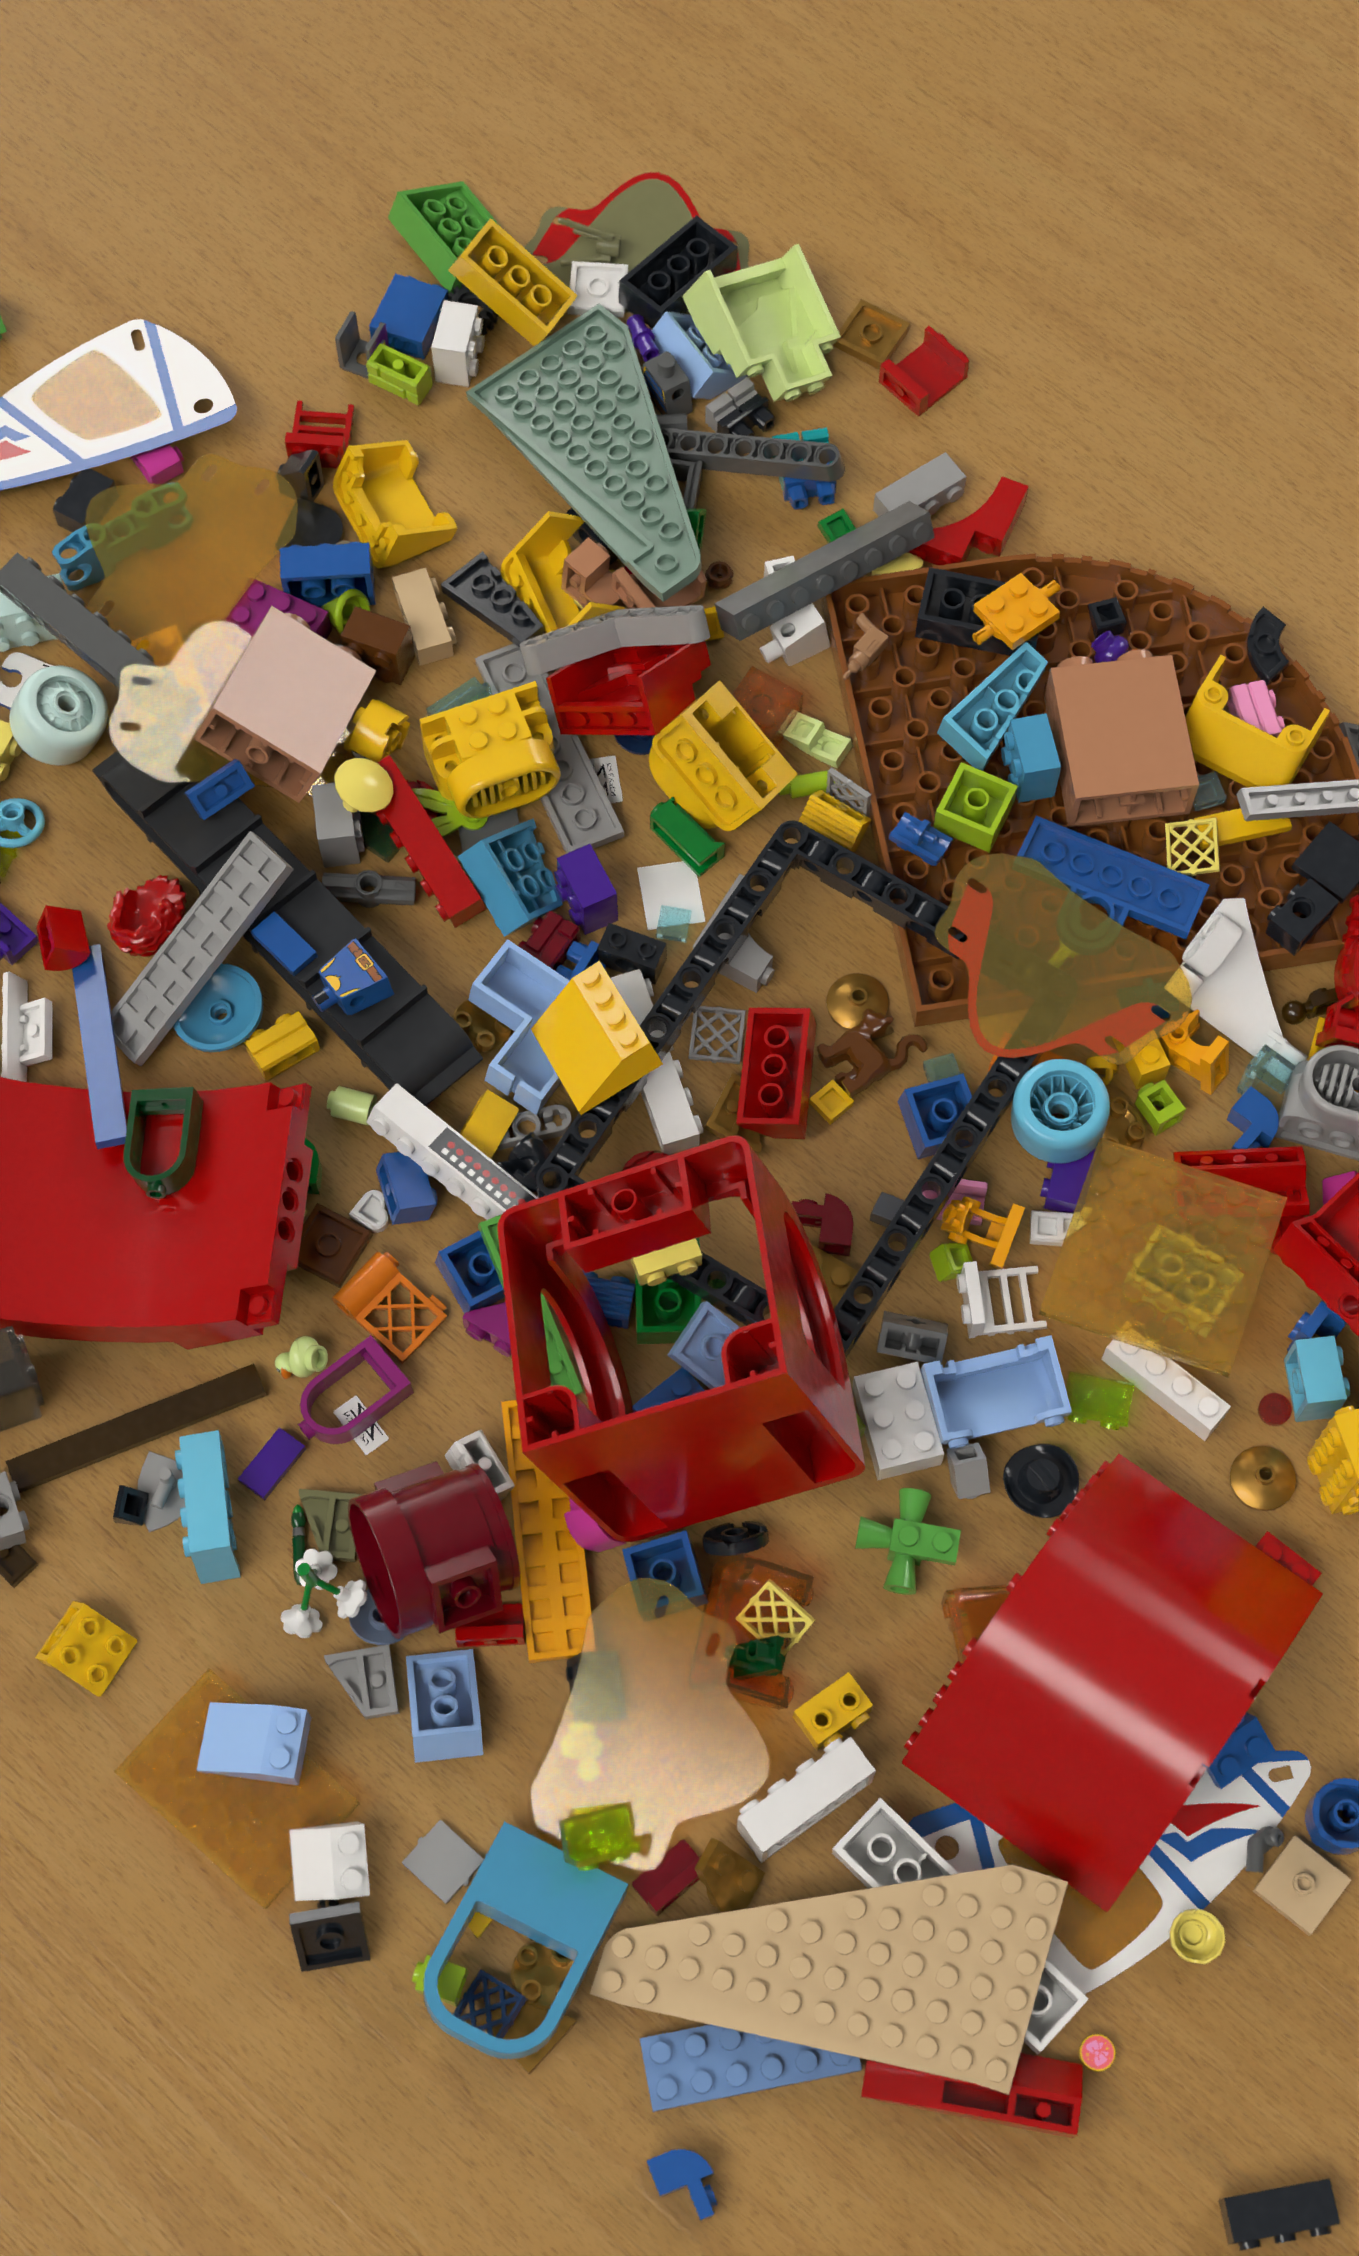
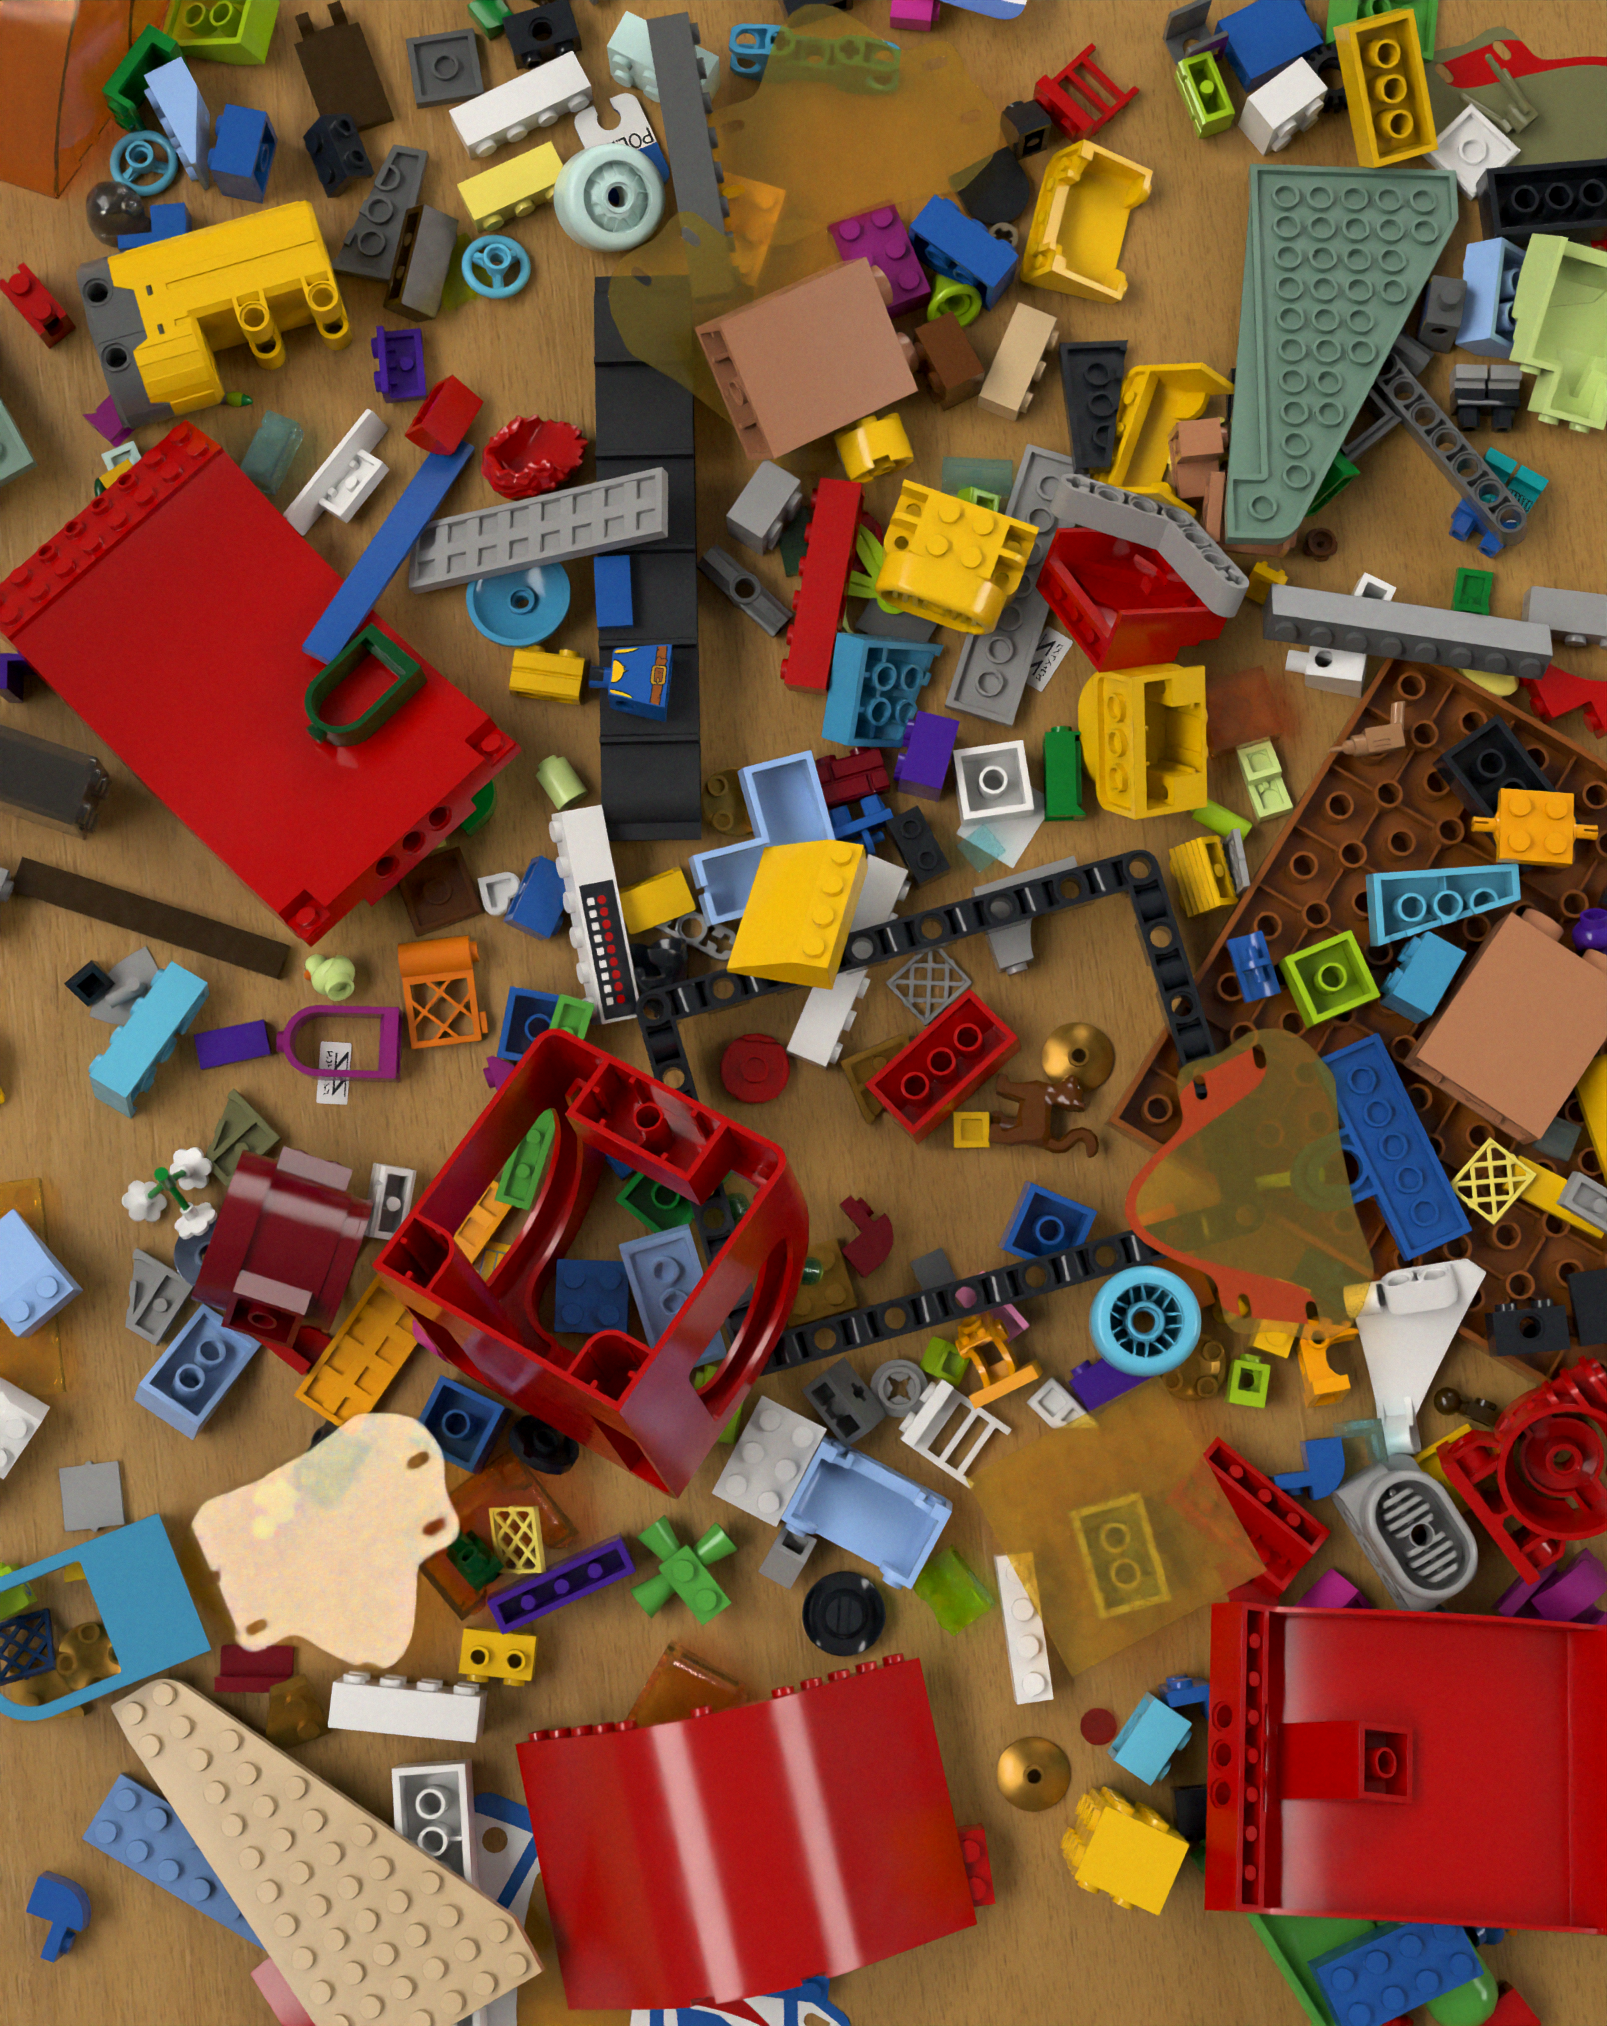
camera: 40 degrees right, 15 degrees up
blue plate [185,758,255,820] -> none
dark green piece [291,1505,306,1586] -> none
light yellow dish [334,758,394,813] -> none
clear neon green bracket [559,1804,641,1871] -> none
dark purple pin [626,314,660,362] -> none
clear light blue tile [923,1053,961,1083] -> none
none -> dark purple brick [487,1532,636,1635]
none -> light grey gear [870,1359,928,1417]
none -> white brick [951,740,1034,827]

